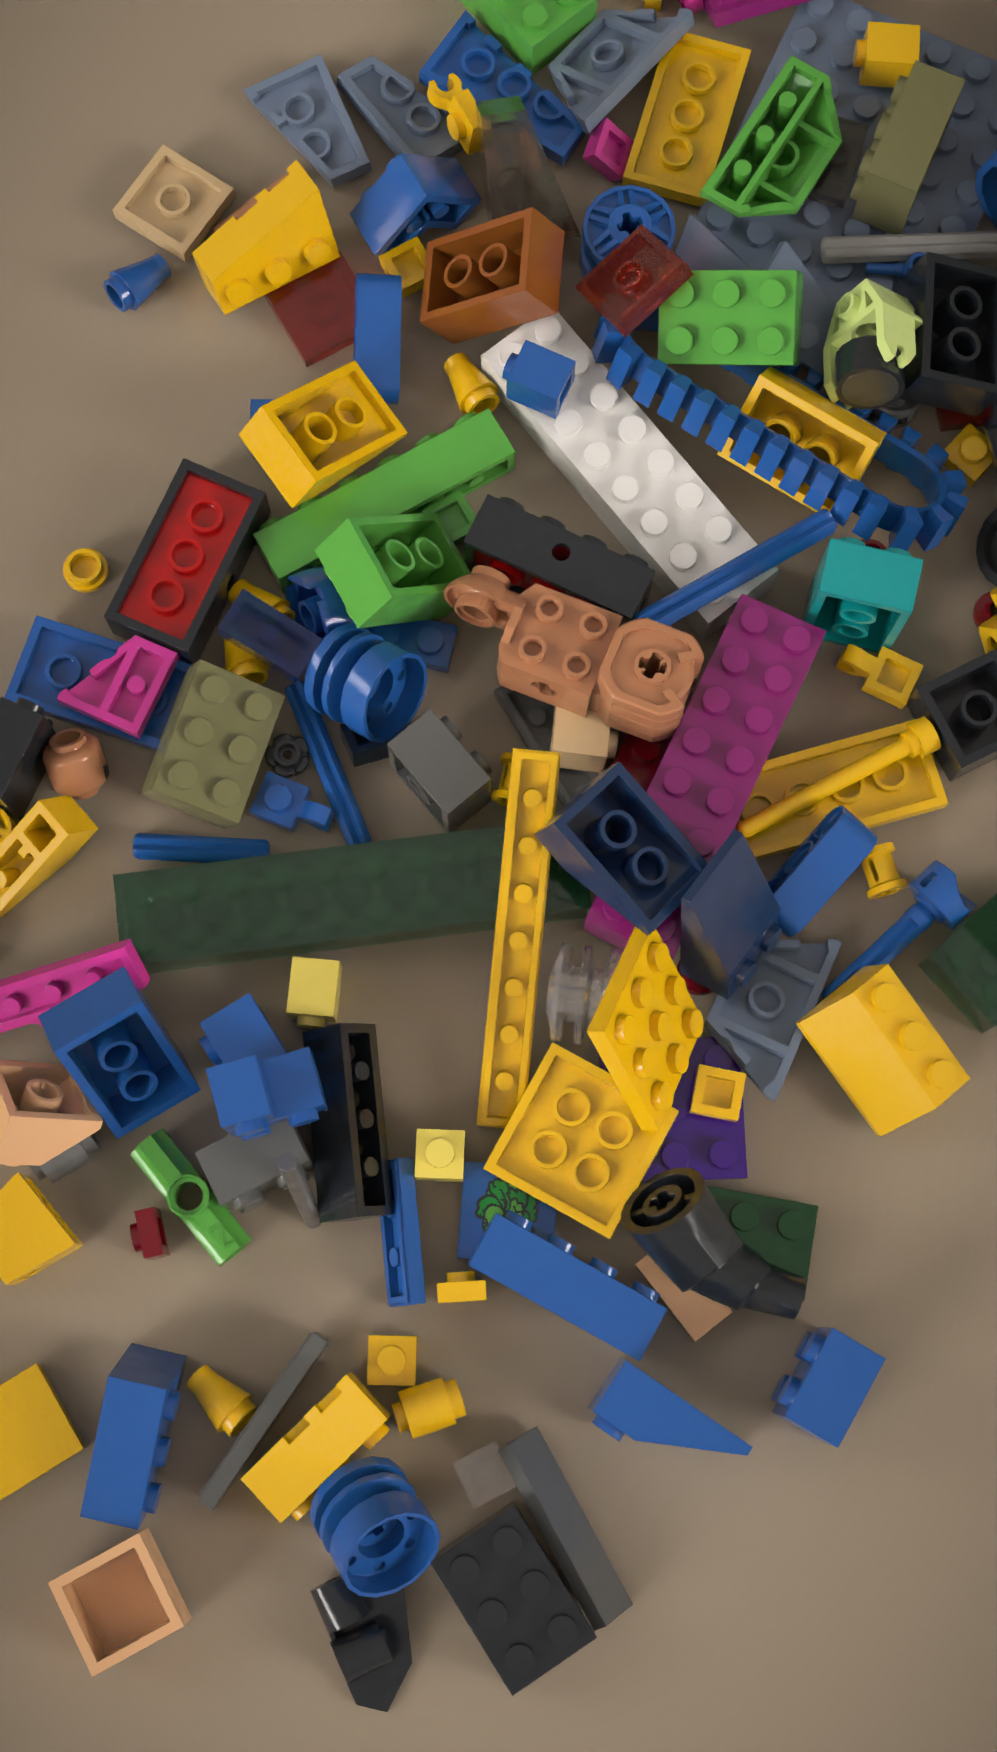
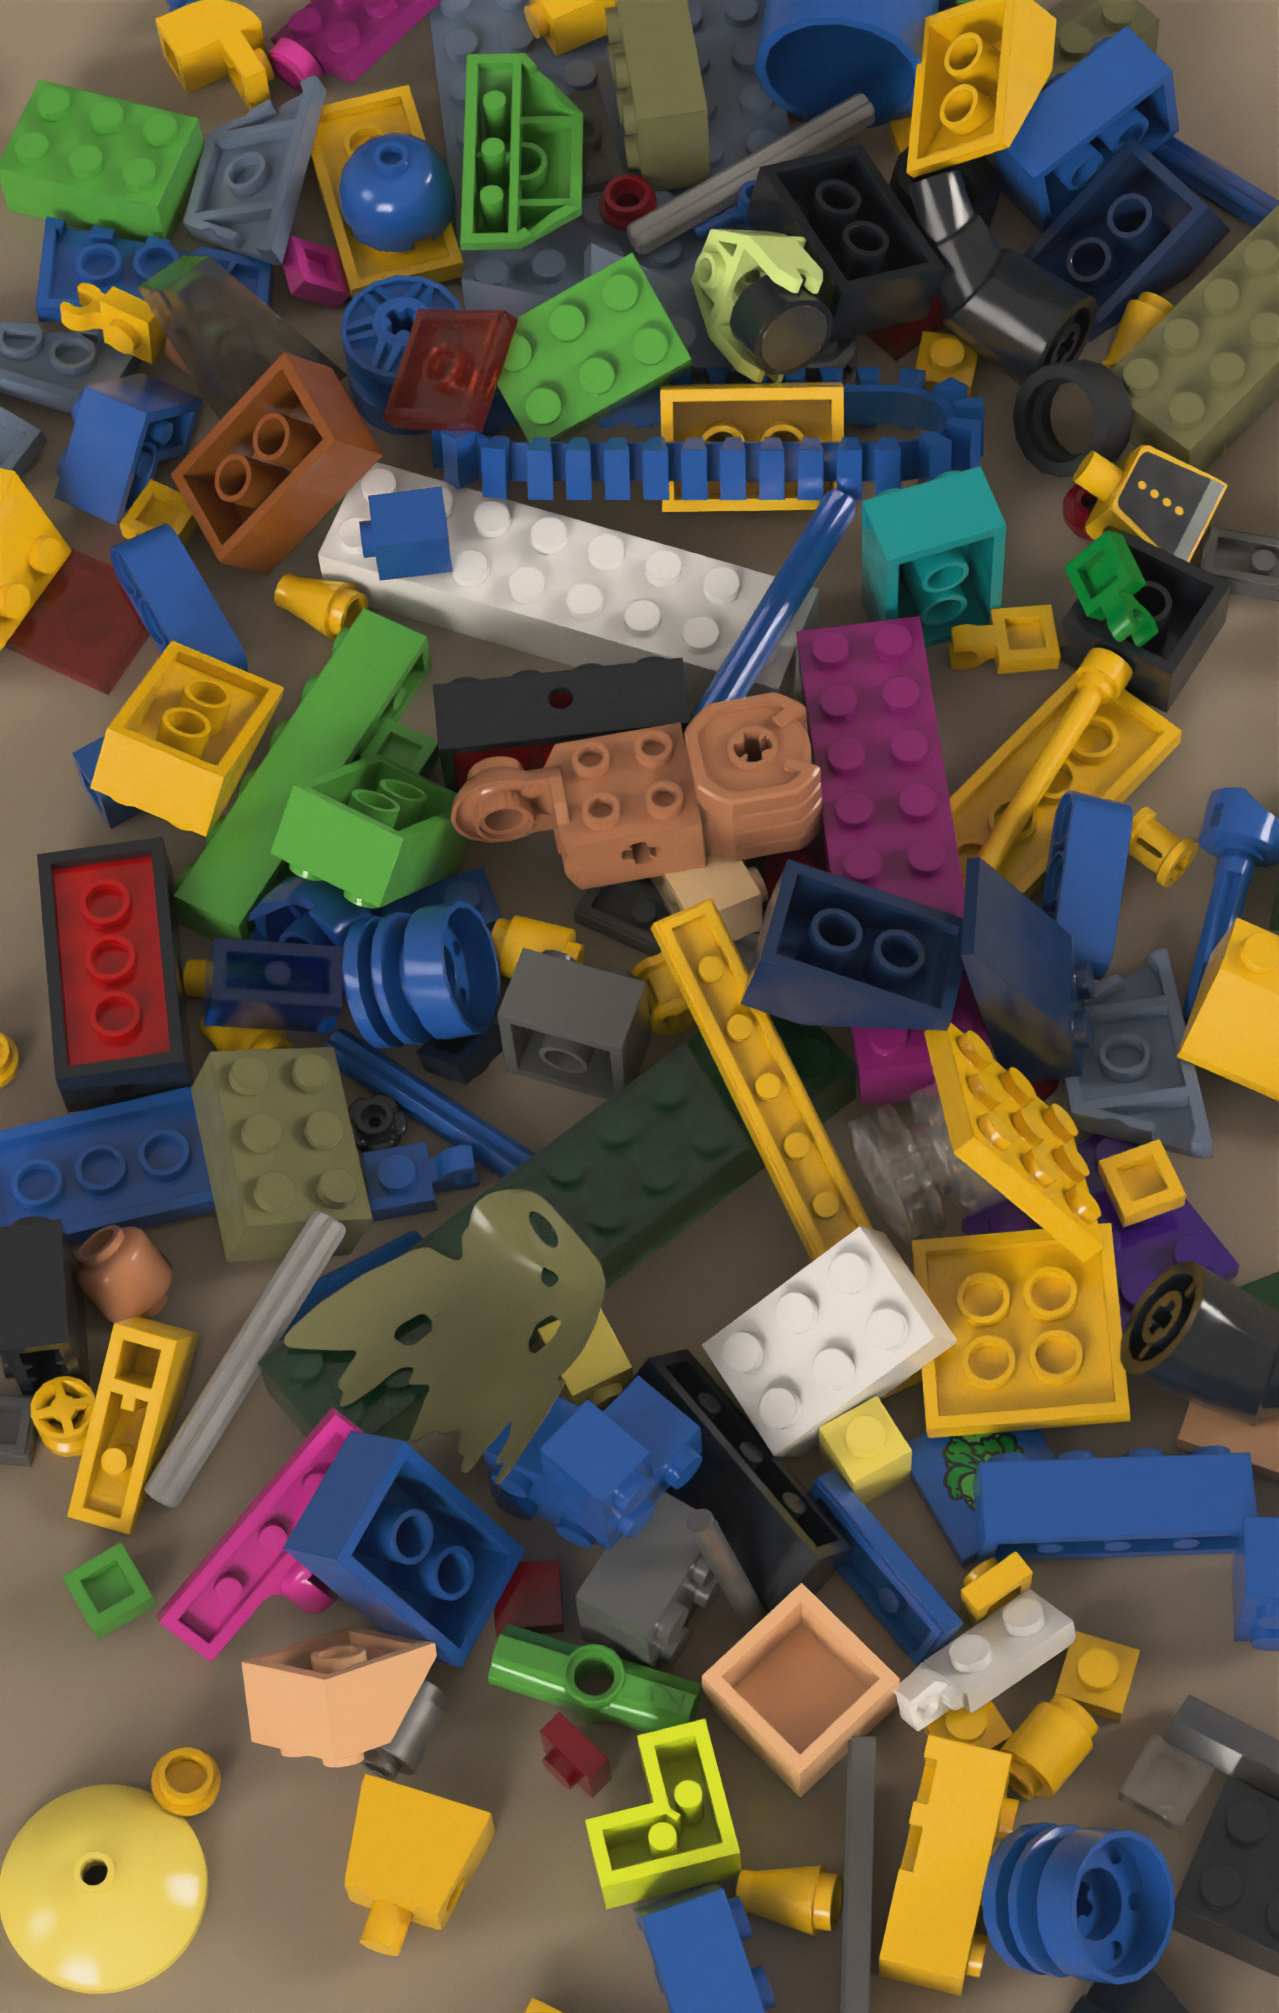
camera: 25 degrees left, 15 degrees down
dark pink wing [56,635,179,739] -> none
none -> light grey axle [144,1210,346,1508]
none -> olive piece [284,1189,606,1485]
none -> blue cylinder [339,133,456,252]
none -> yellow brick [491,915,585,979]
none -> dark red tile [494,1559,565,1637]
none -> neon yellow brick [585,1719,742,1910]
none -> dark red plate [599,174,657,231]
none -> light nougat piece [701,1583,900,1798]
none -> white brick [702,1227,958,1458]
none -> white hinge [894,1588,1077,1731]
none -> yellow plate [1055,1631,1140,1722]
none -> green plate [1064,530,1158,647]

